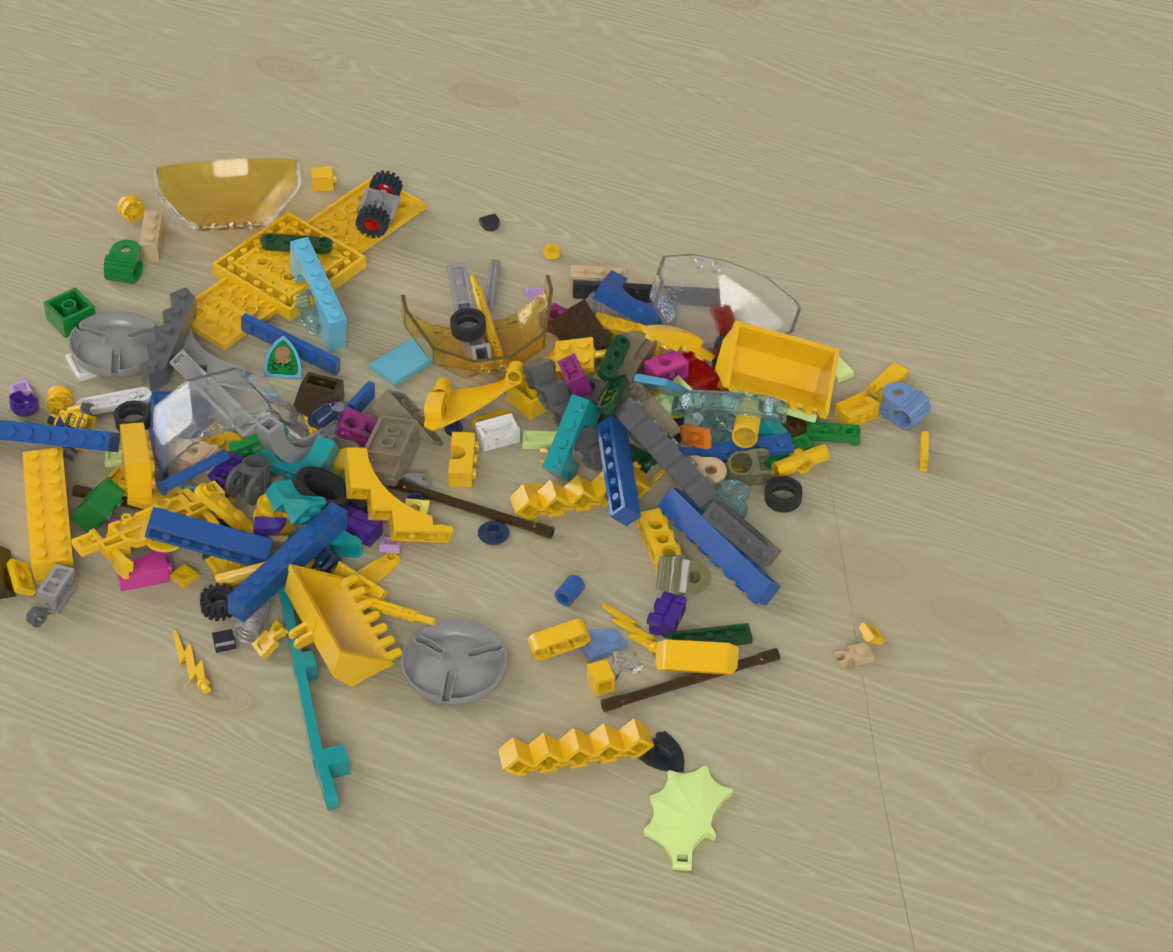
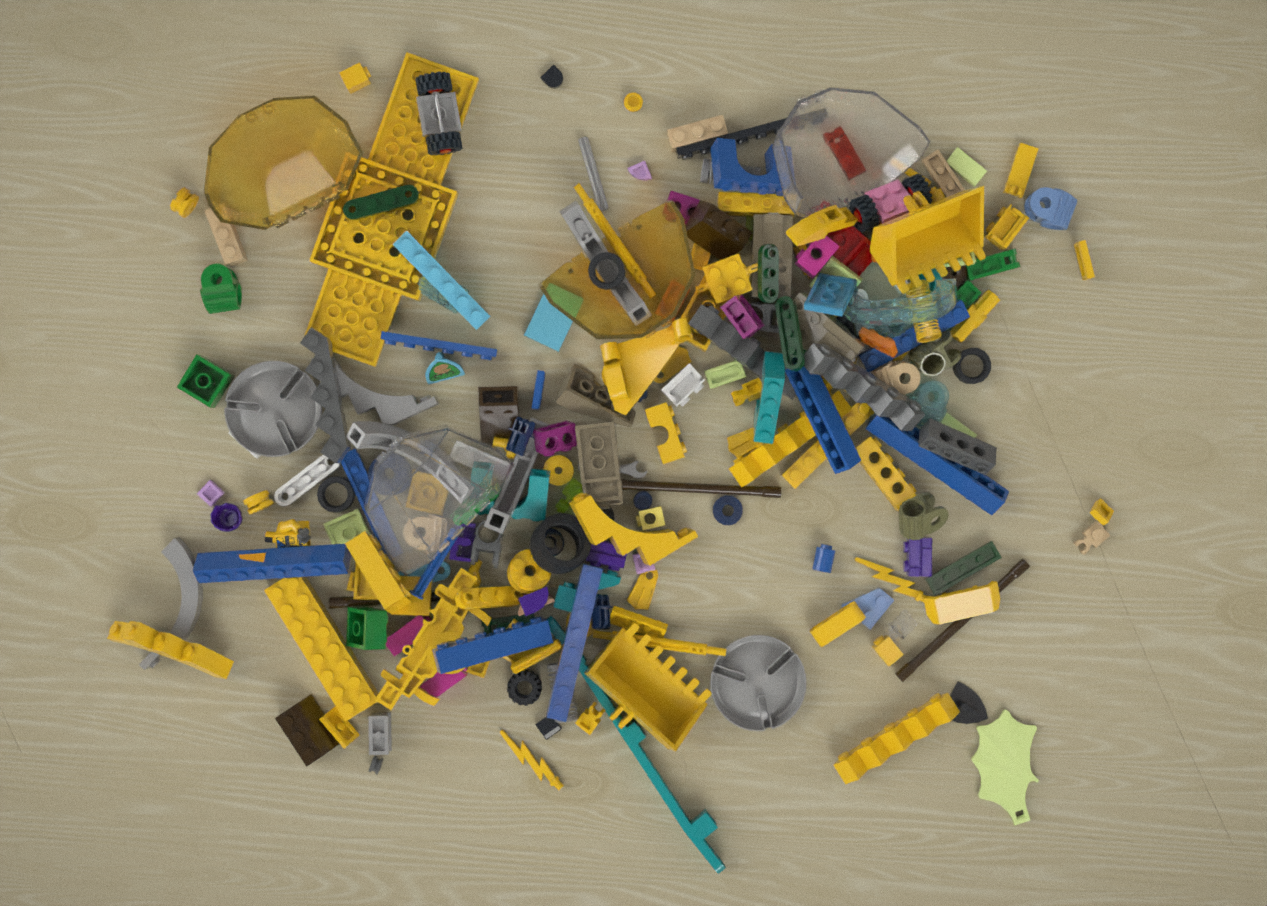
camera: 20 degrees left, 45 degrees up
teal arch [265,479,327,525] -> none
none -> yellow plate [781,403,874,489]

